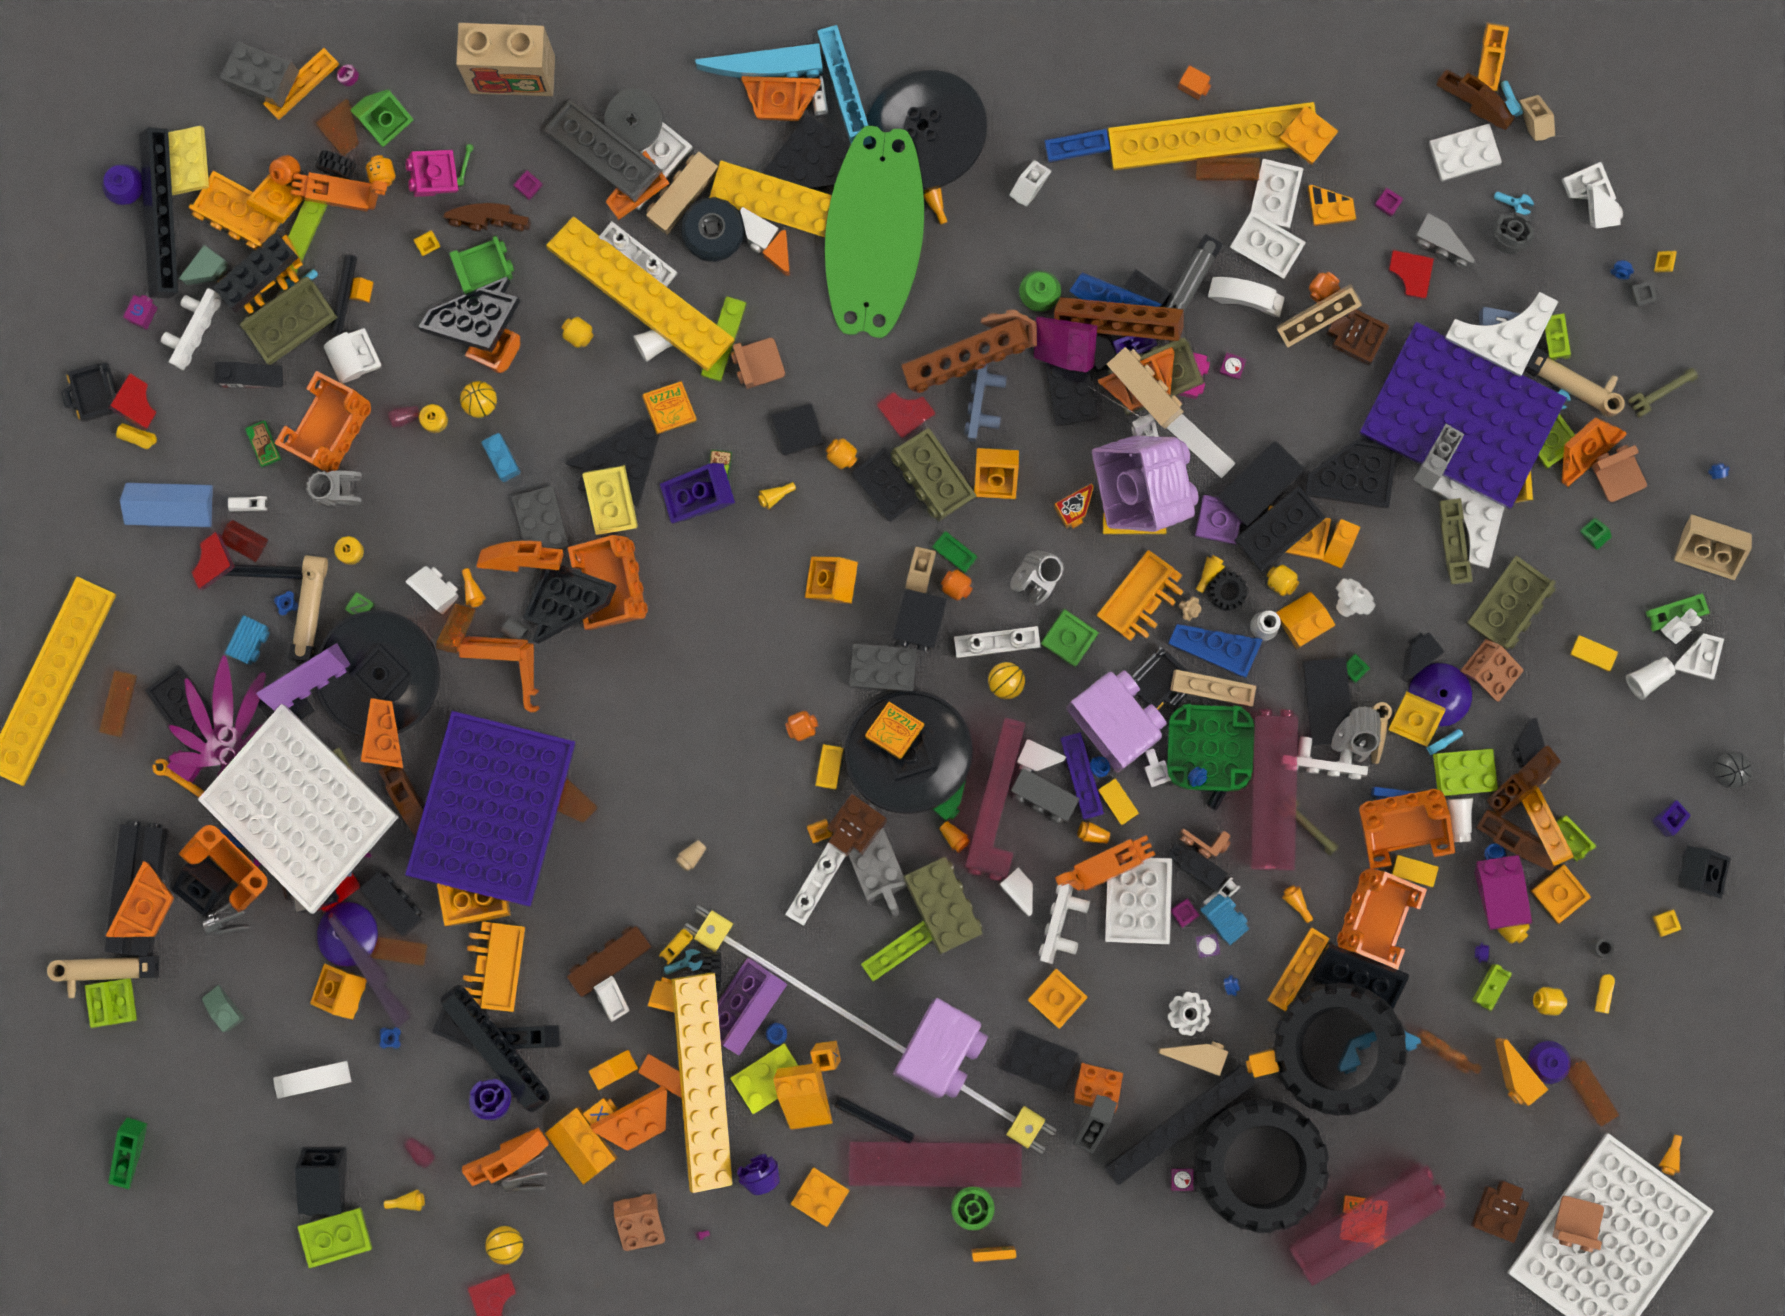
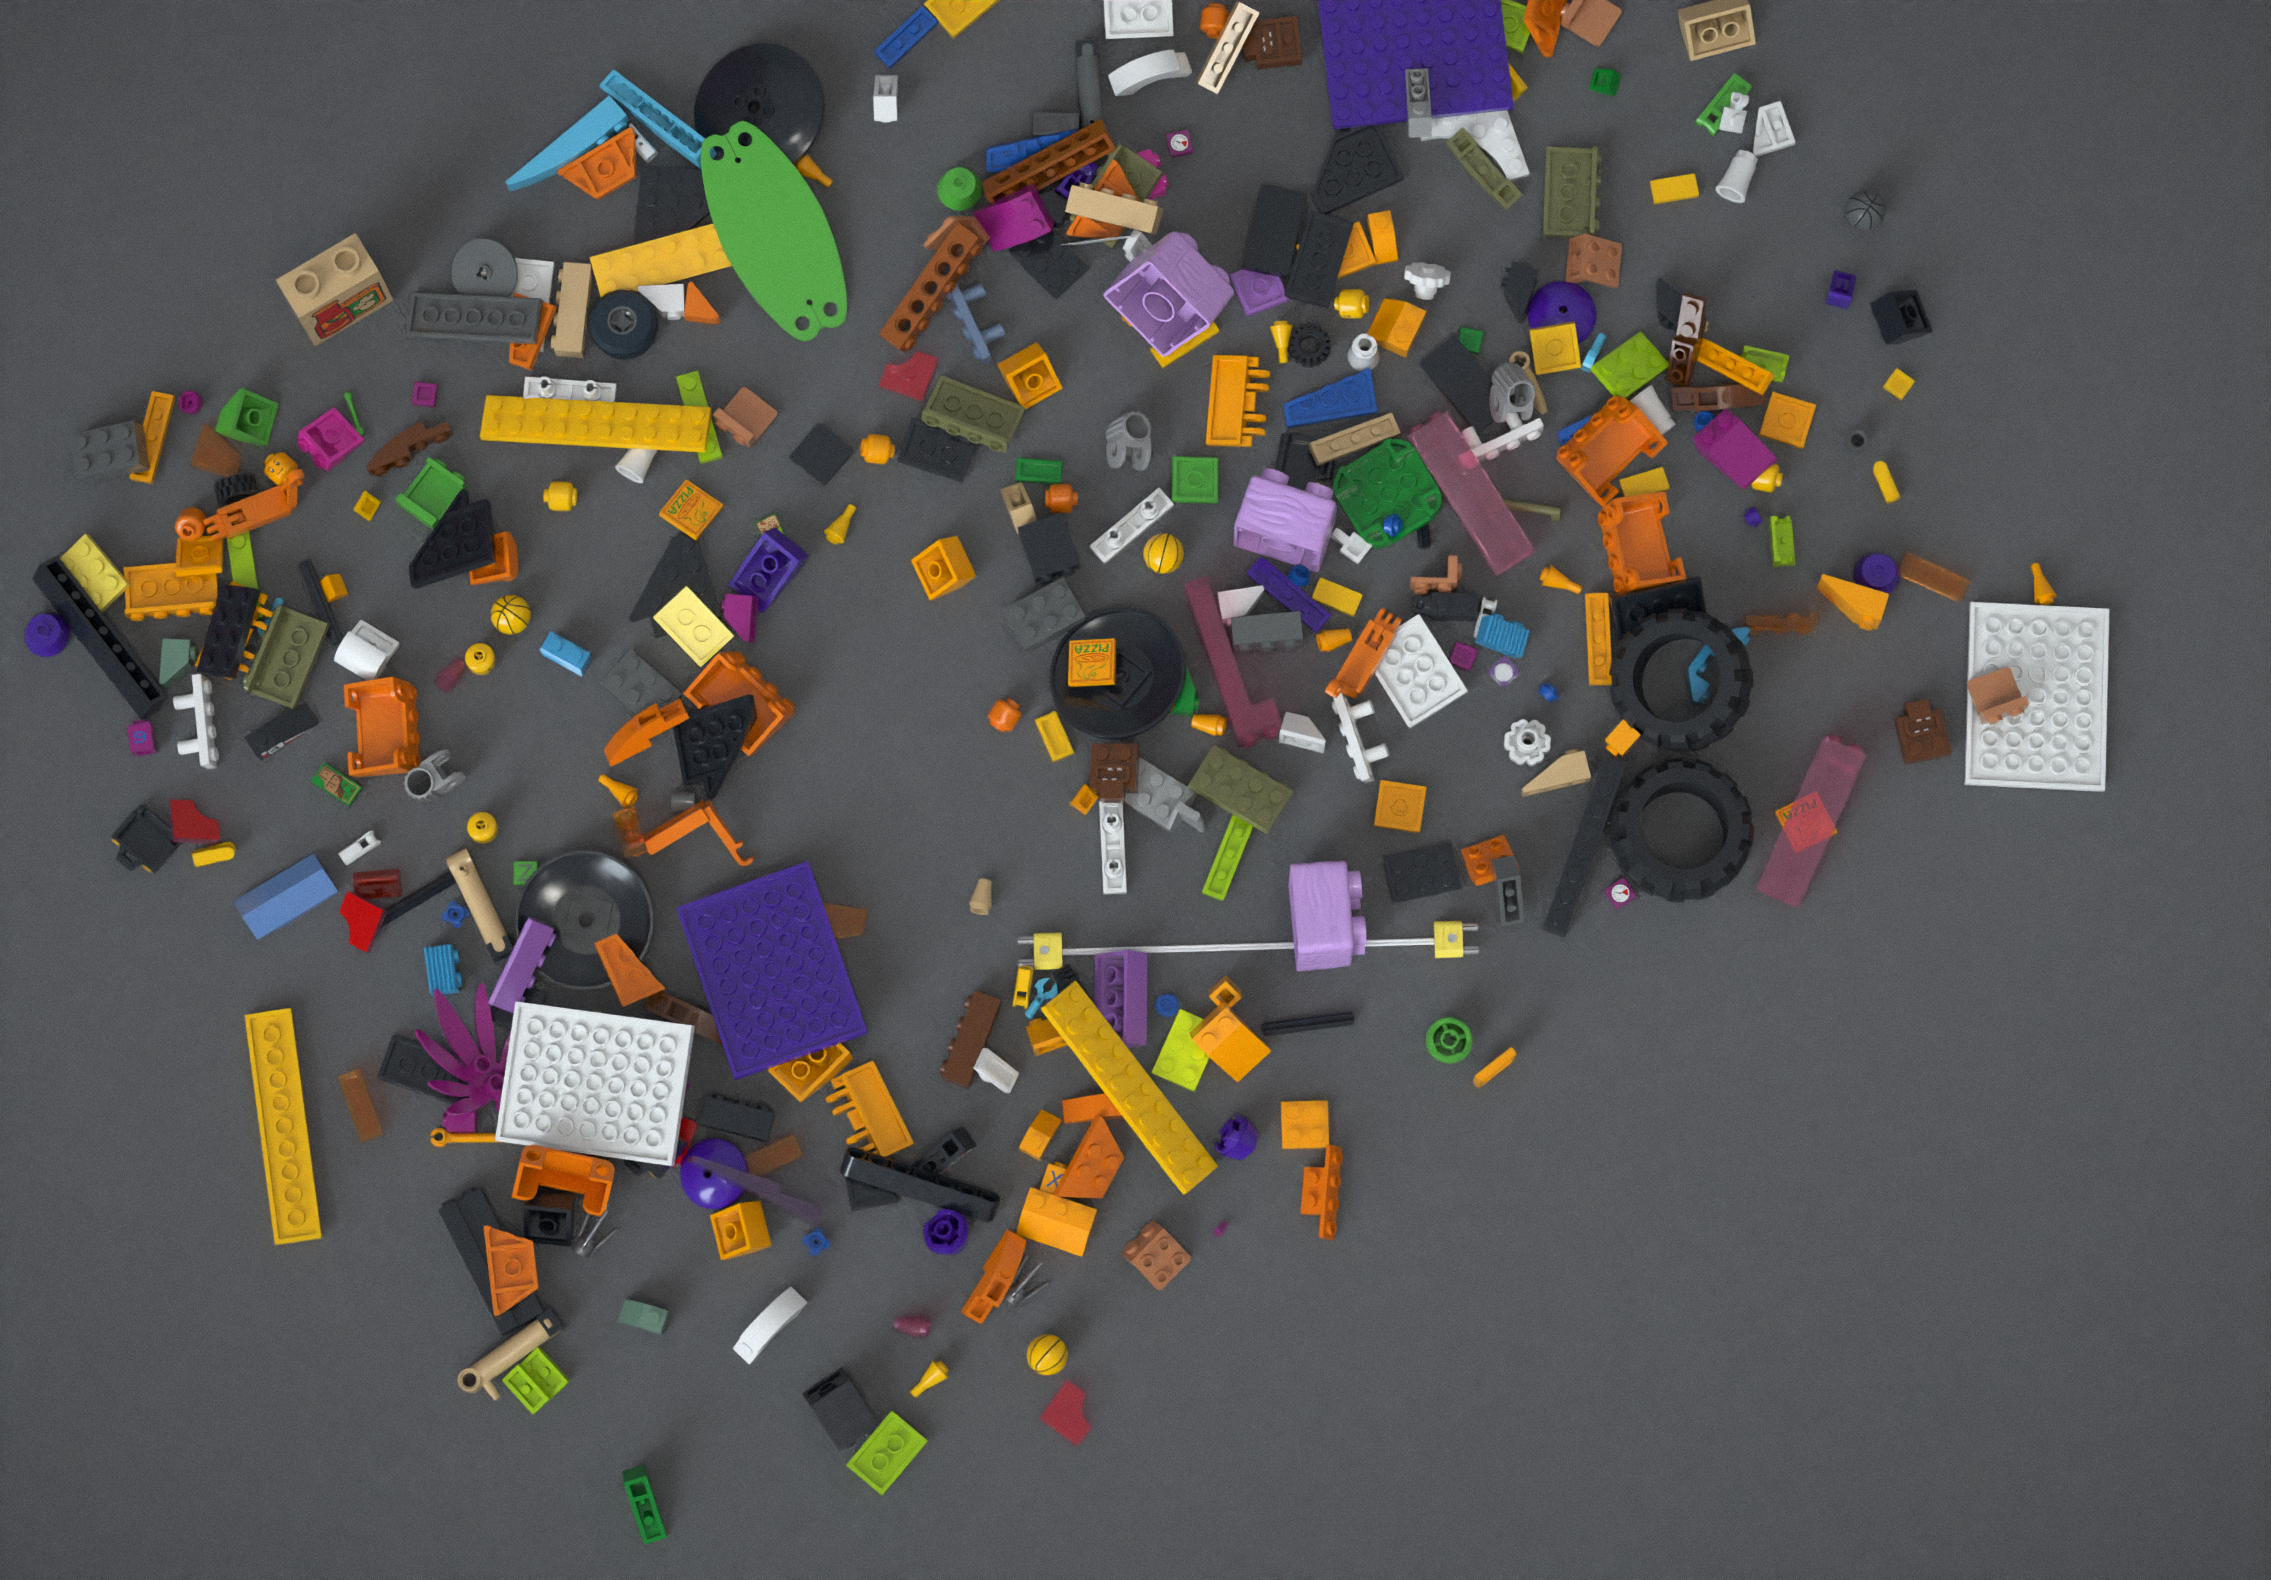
camera: 30 degrees left, 5 degrees down
white slope [405,566,460,615] -> none
clear pink plate [849,1141,1022,1188] -> none
slope [1054,483,1094,529] -> none
white sticker [1167,414,1235,478] -> none
tan plant [1179,596,1201,621] -> none
yellow head [1533,987,1567,1016] -> none
none -> magenta slope [722,594,759,643]
none -> orange bracket [1300,1145,1343,1241]

